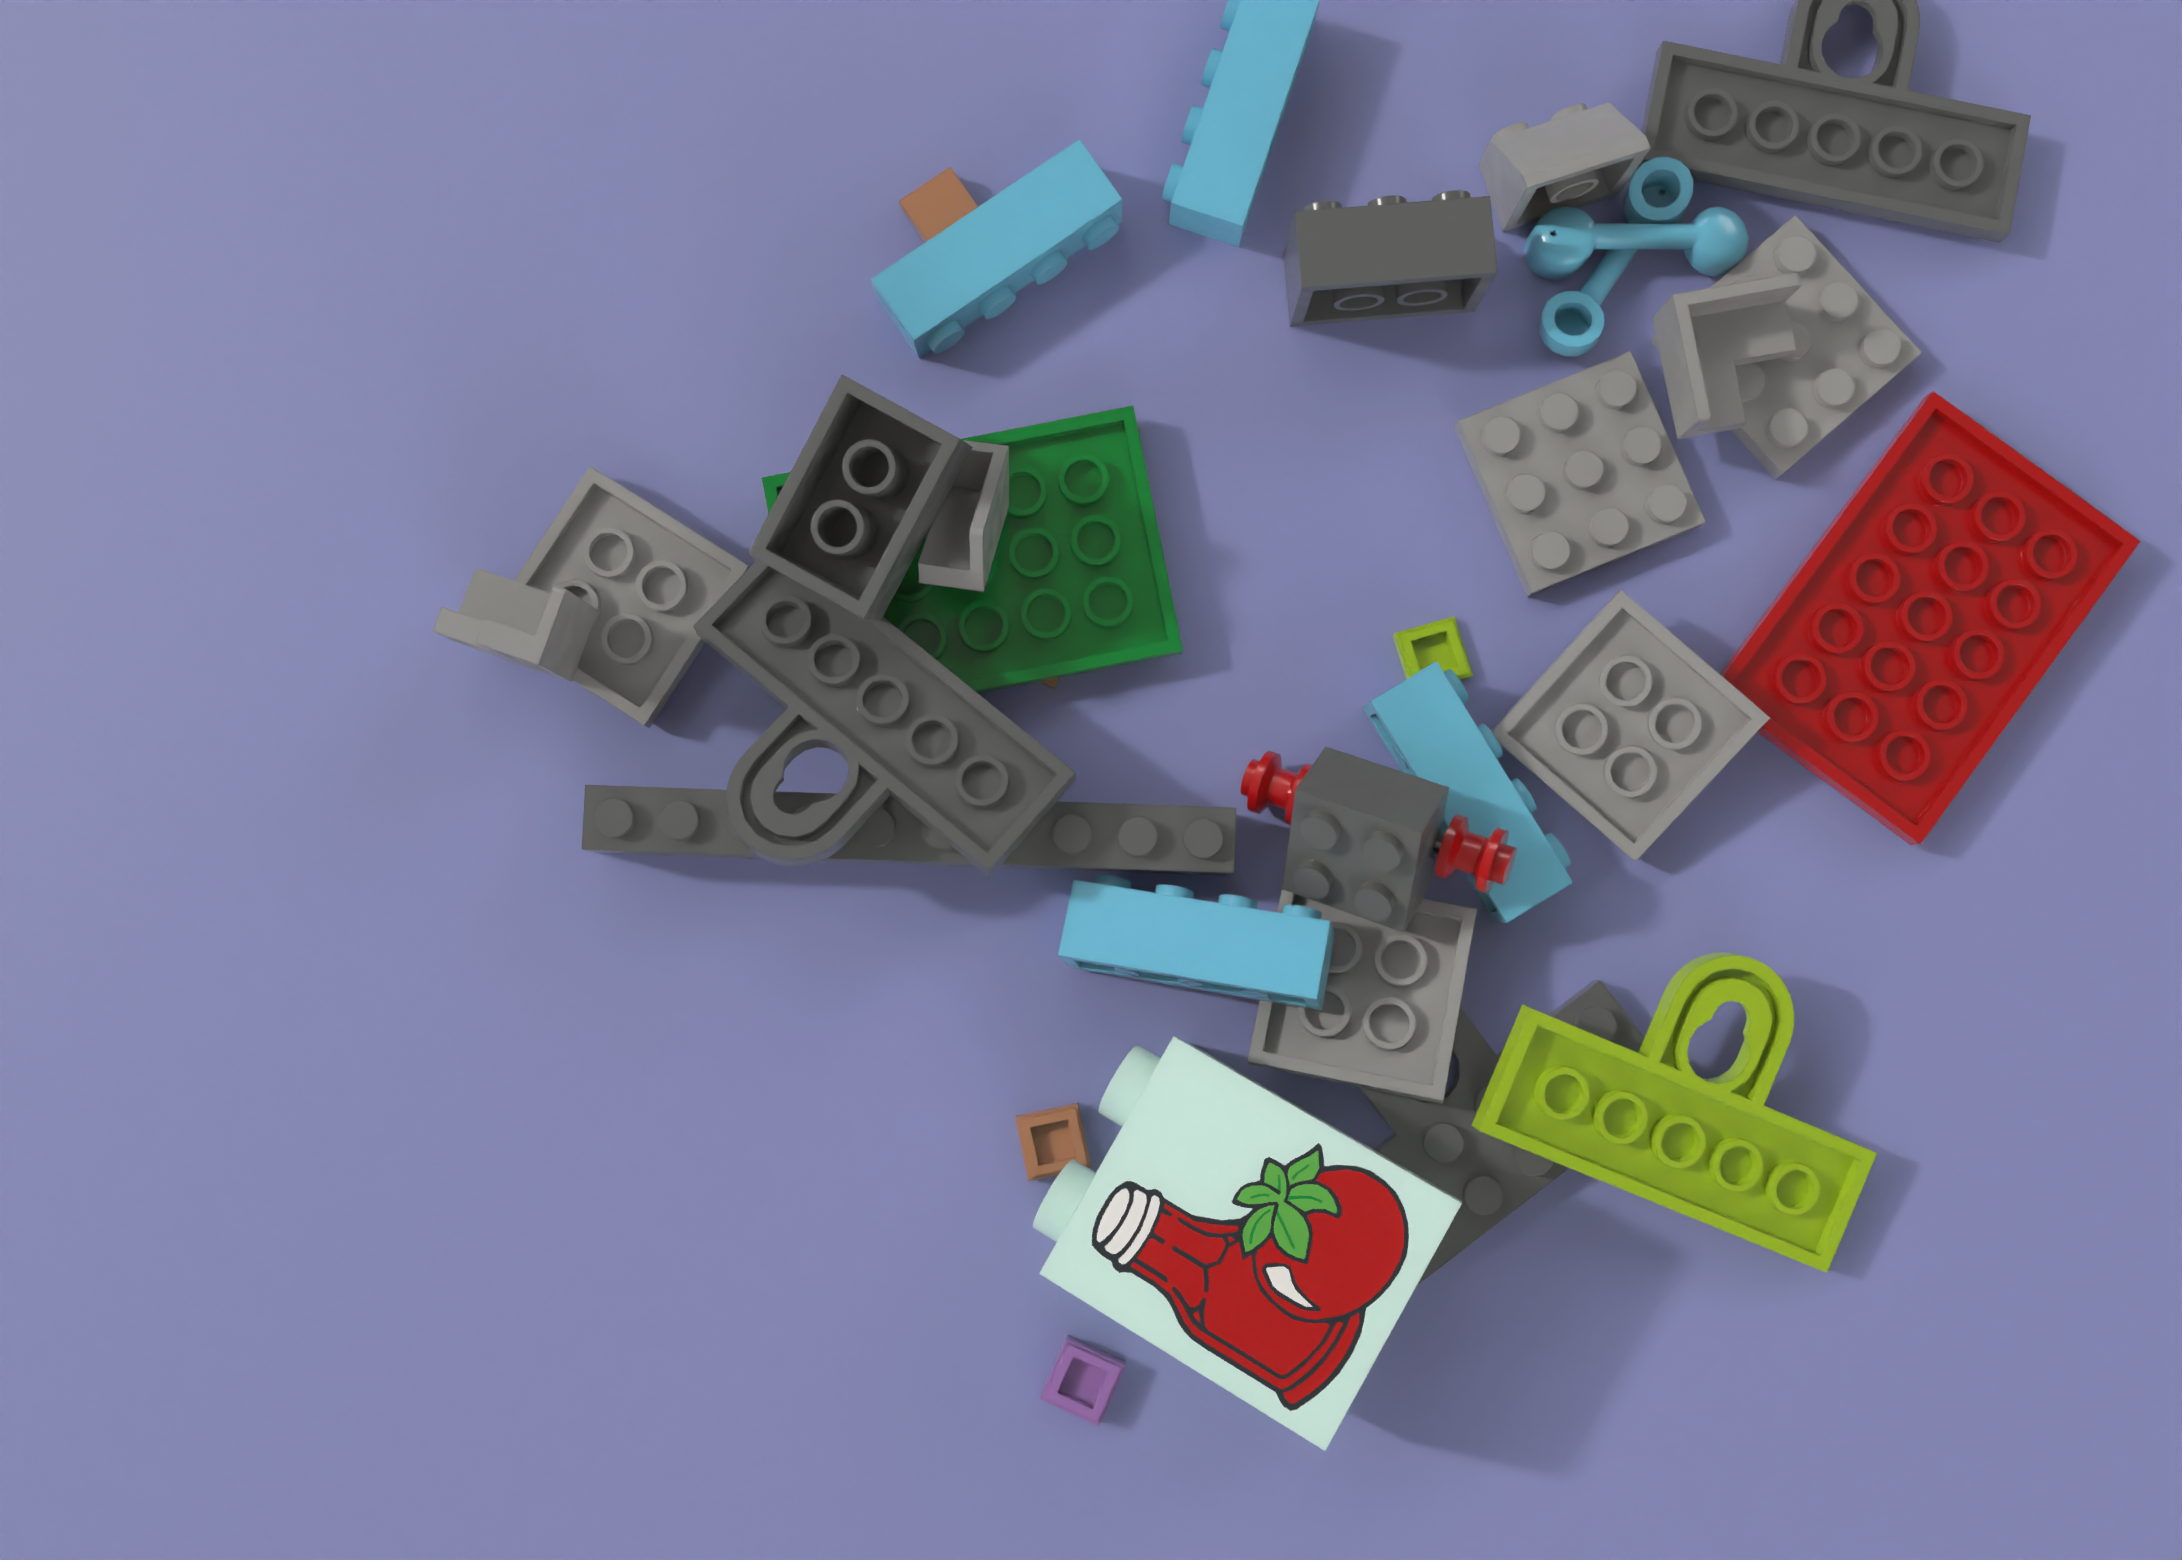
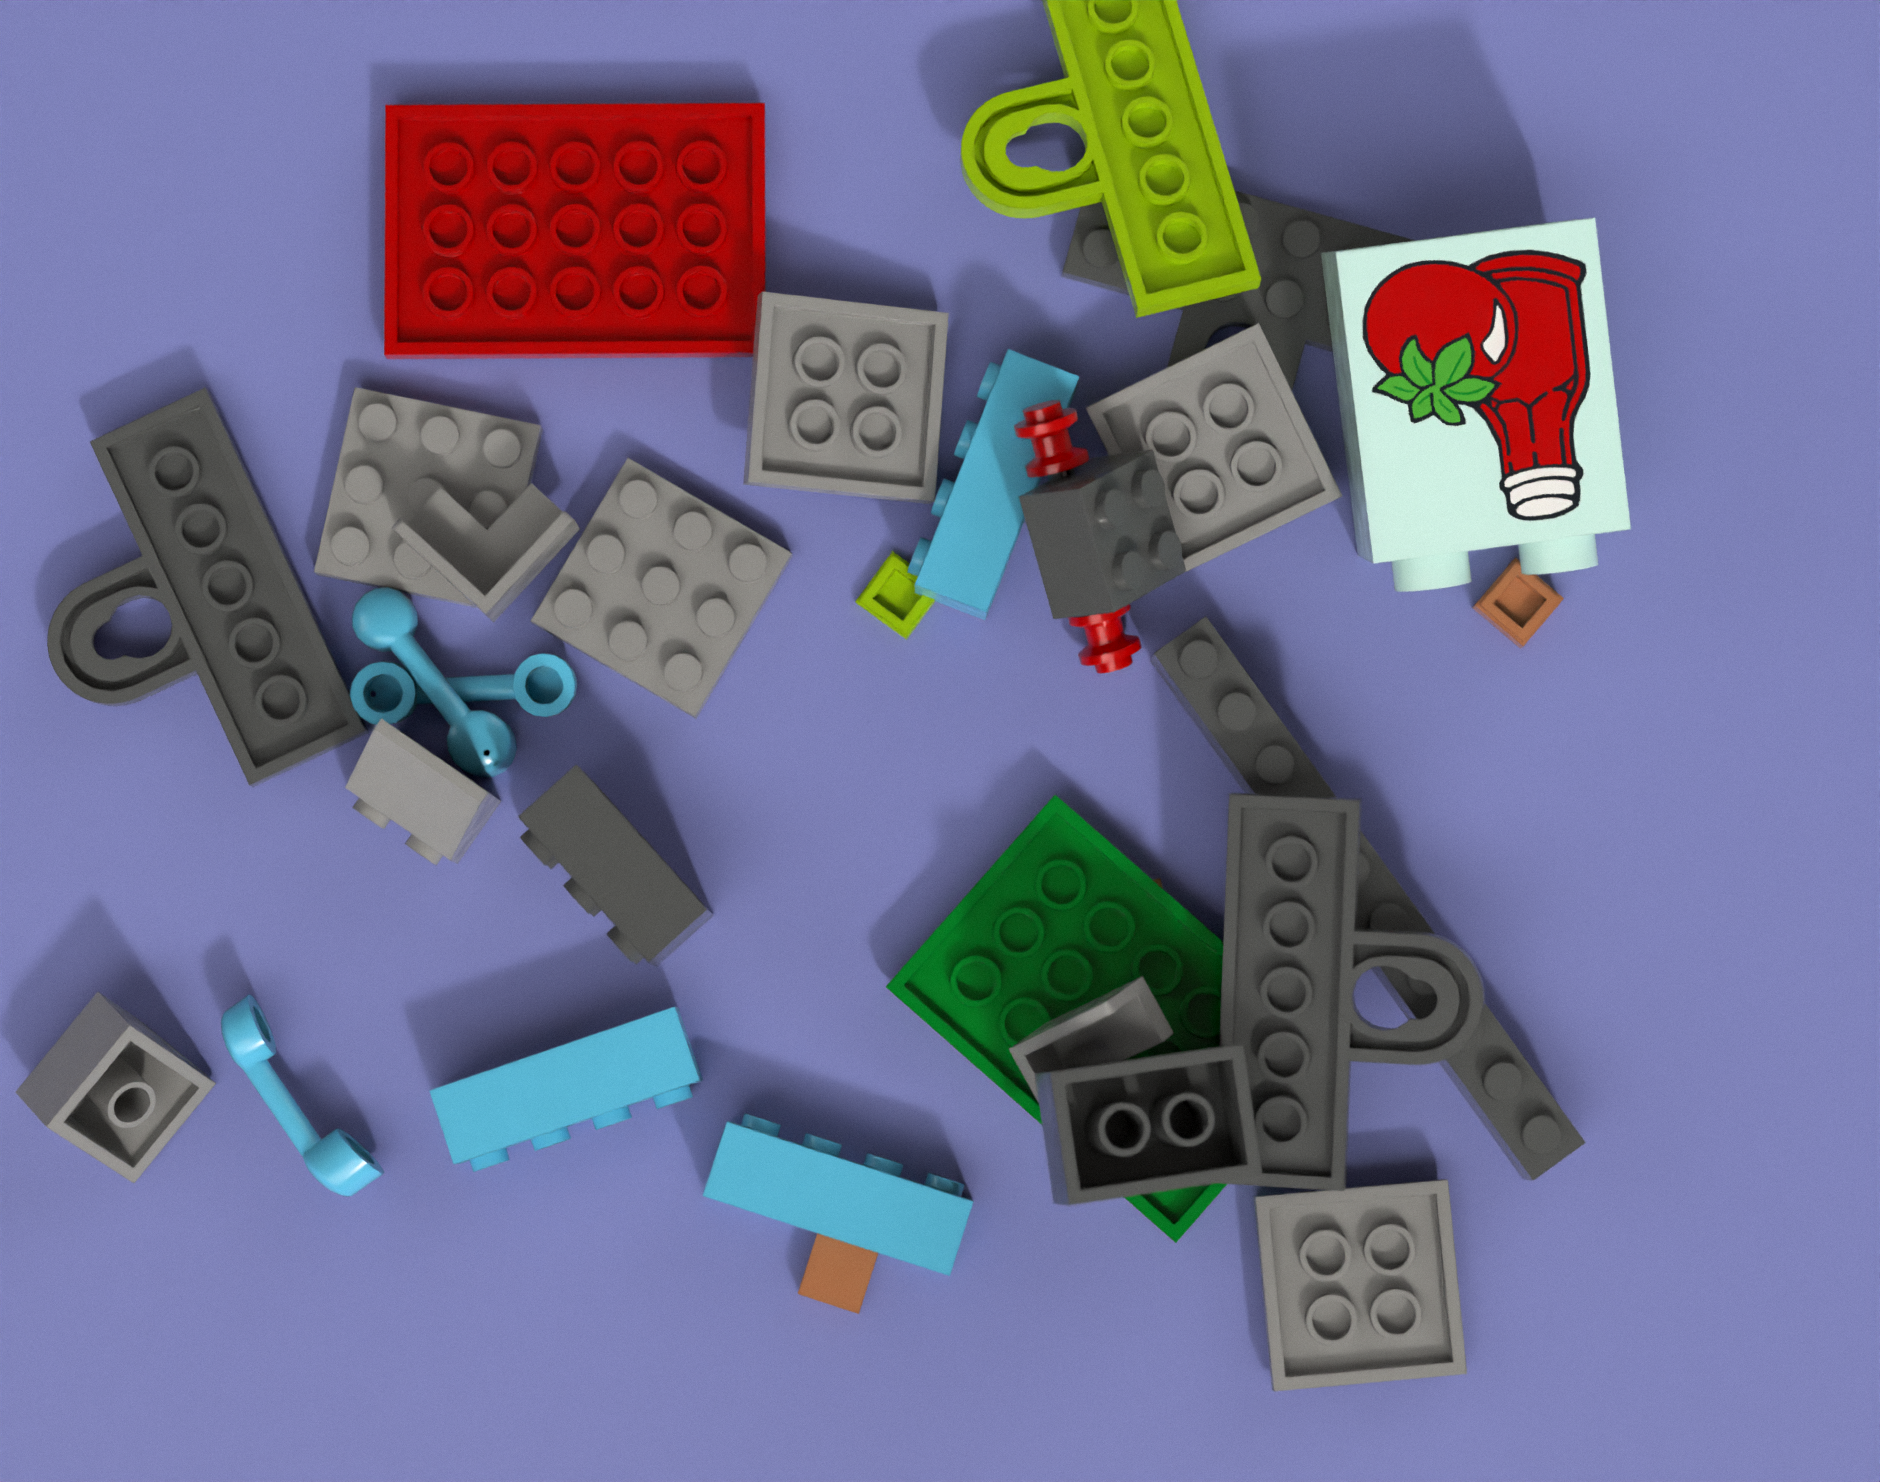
camera: 130 degrees left, 0 degrees up
light grey panel [433,569,598,682] -> none
medium lavender tile [1040,1335,1126,1426] -> none
medium azure brick [1058,874,1335,1011] -> none

